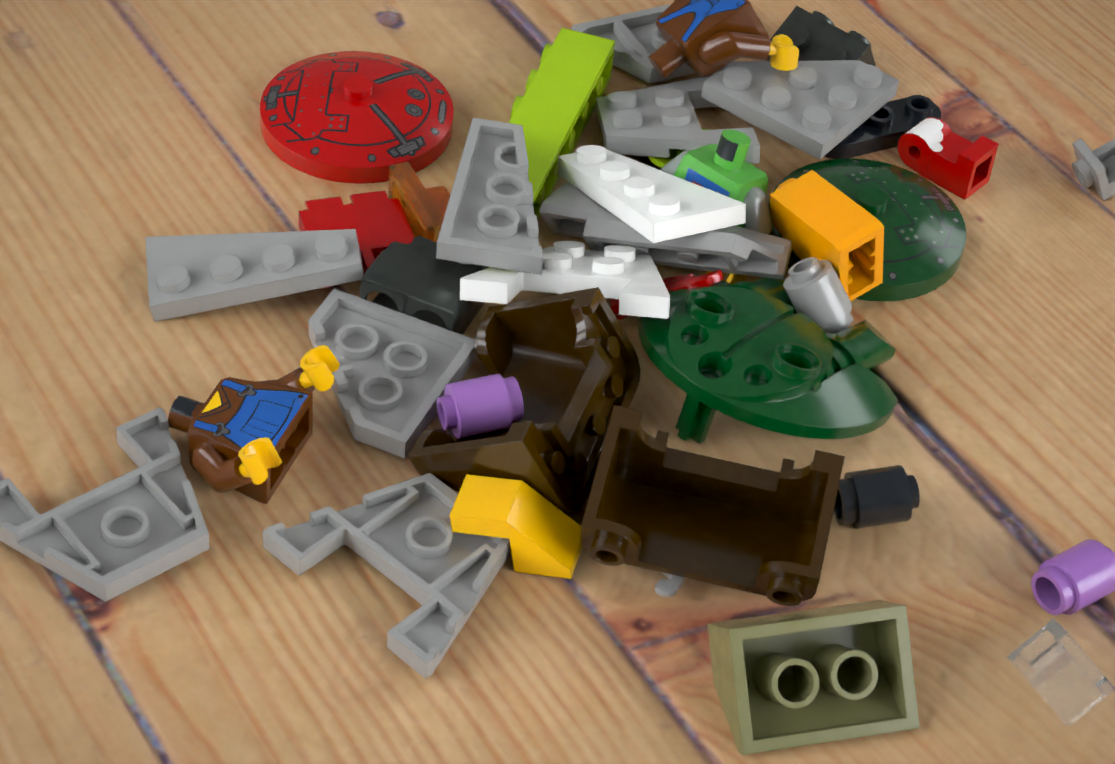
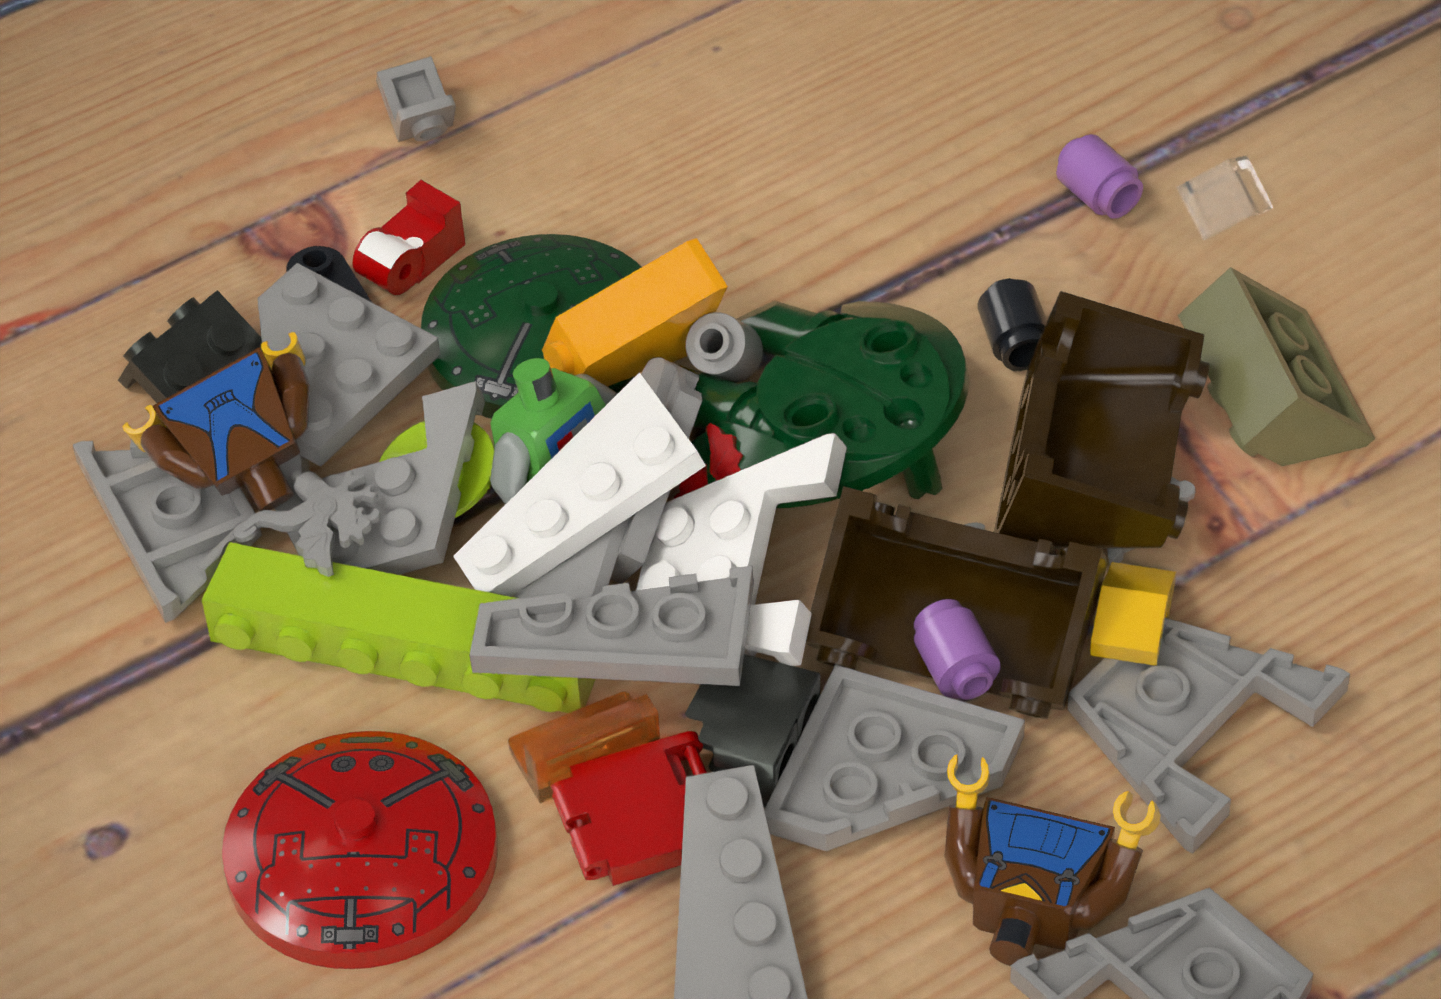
camera: 85 degrees left, 5 degrees up
none -> light grey piece [232,470,381,577]

